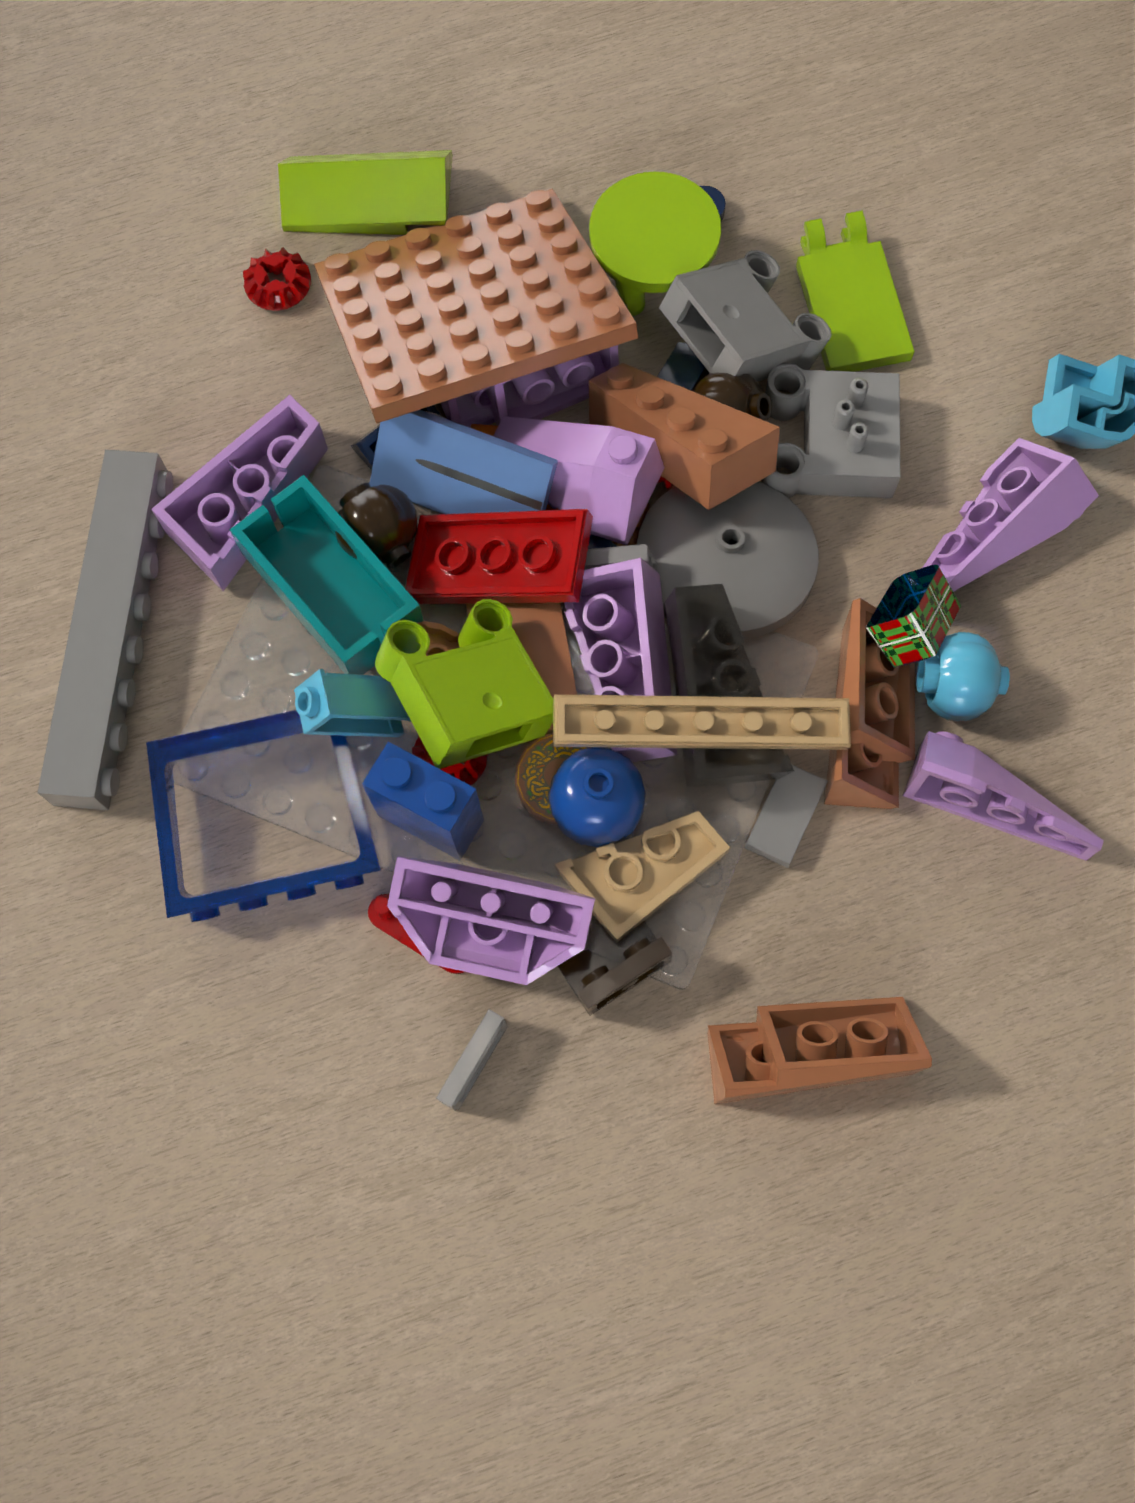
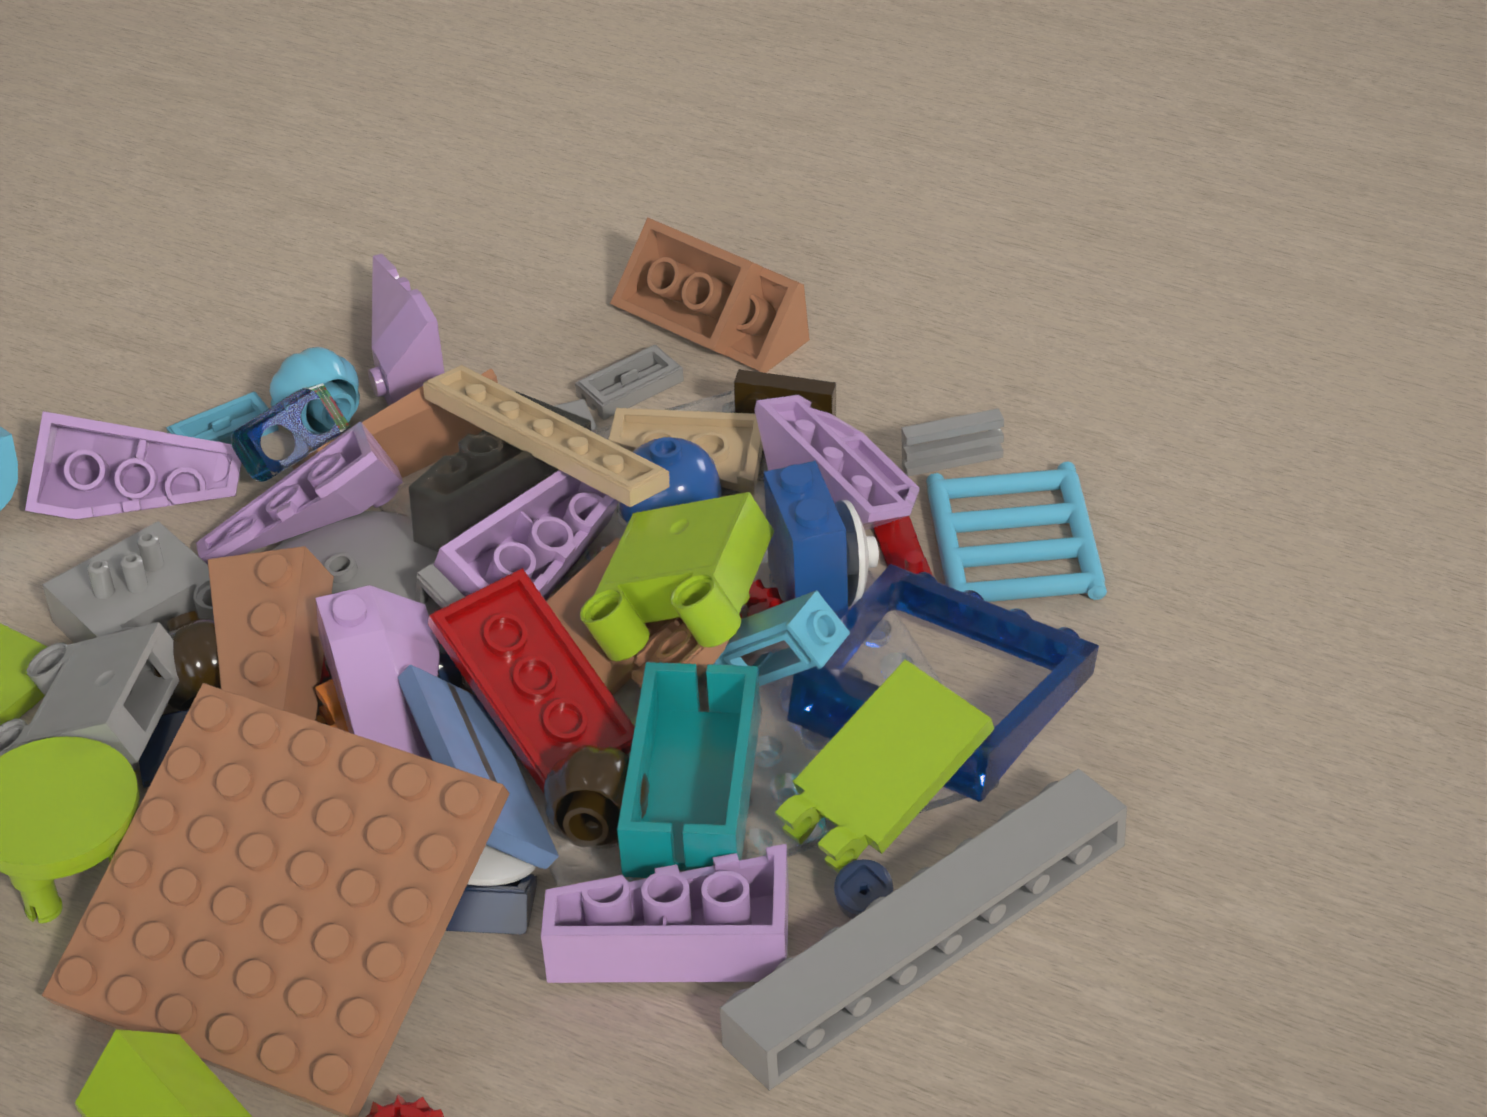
camera: 135 degrees left, 30 degrees down
none -> medium azure tile [166,392,279,444]
none -> lavender wedge [196,421,403,565]
none -> light grey tile [575,345,684,420]
none -> lime tile [775,659,994,873]
none -> dark blue tile [834,859,894,919]
none -> white dish [835,500,879,607]
none -> medium azure bar [926,462,1107,612]

